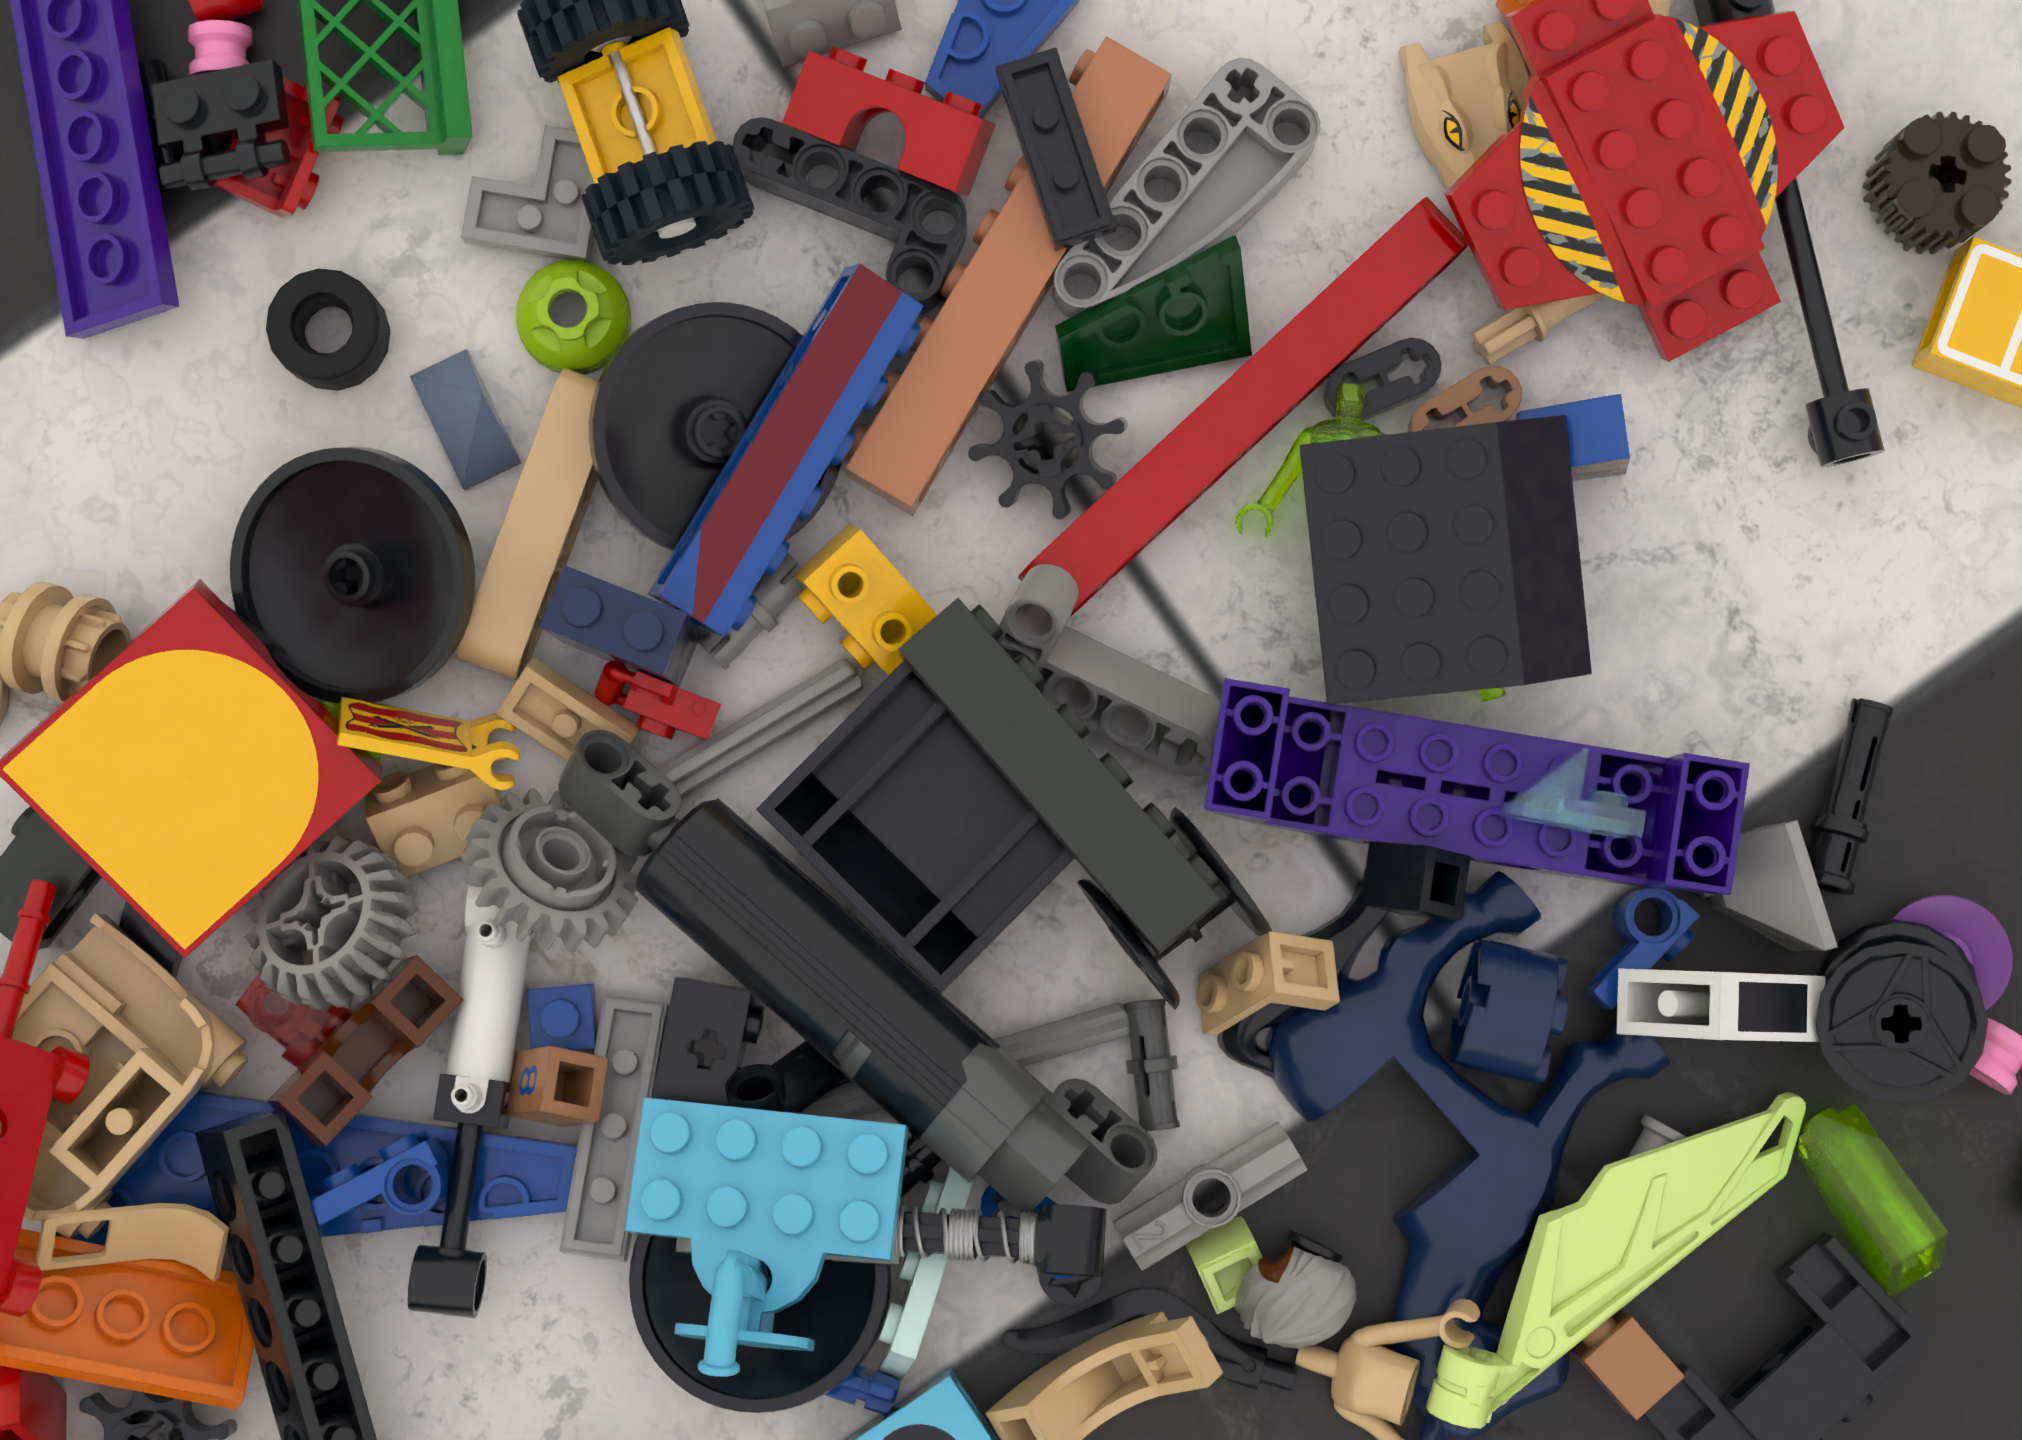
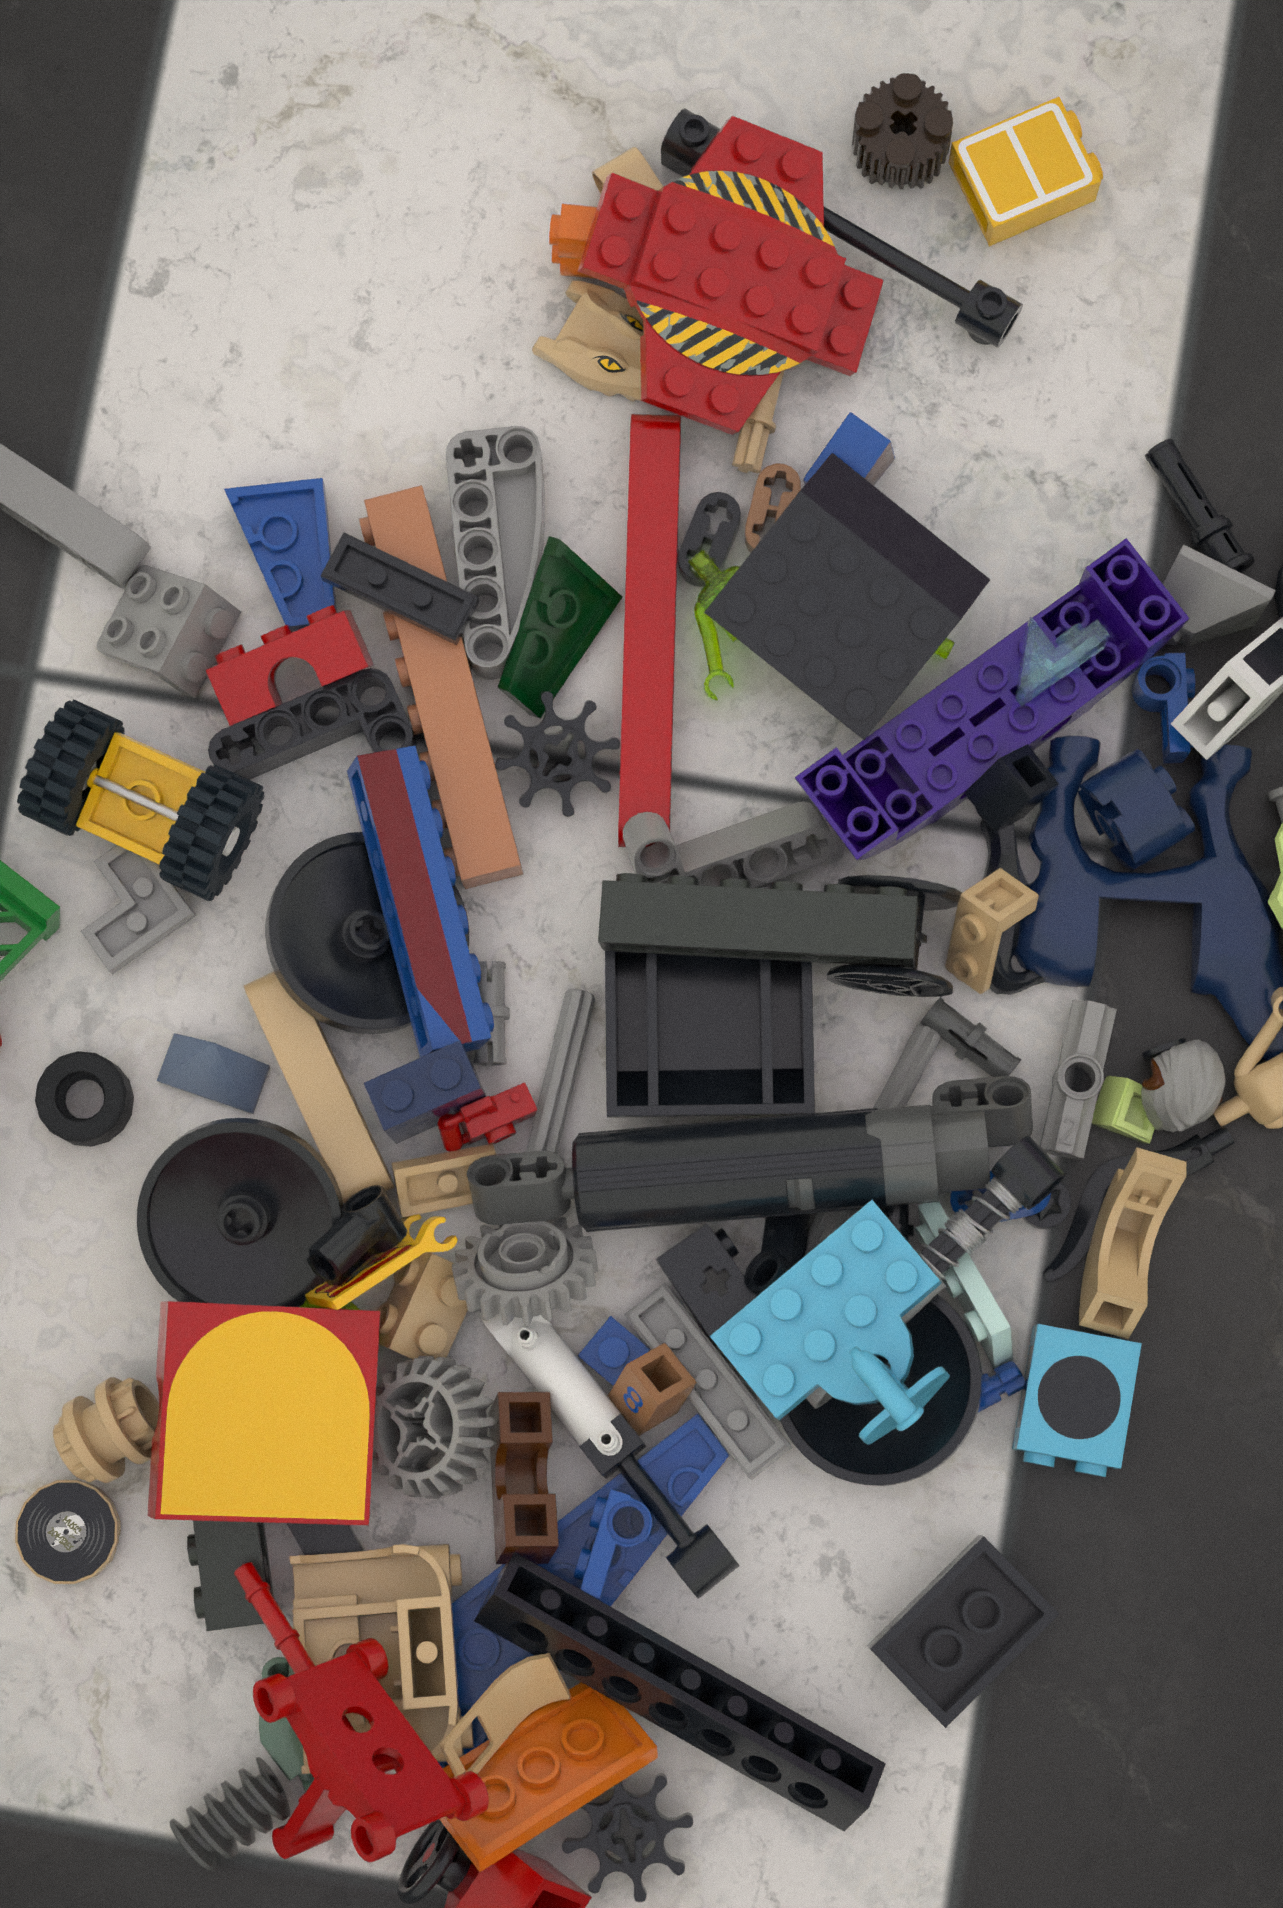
camera: 35 degrees left, 5 degrees down
clear red plate [235,972,352,1068] -> none
lime piece [516,260,631,374] -> none
yellow brick [794,523,937,676] -> none
none -> black piece [306,1185,407,1286]

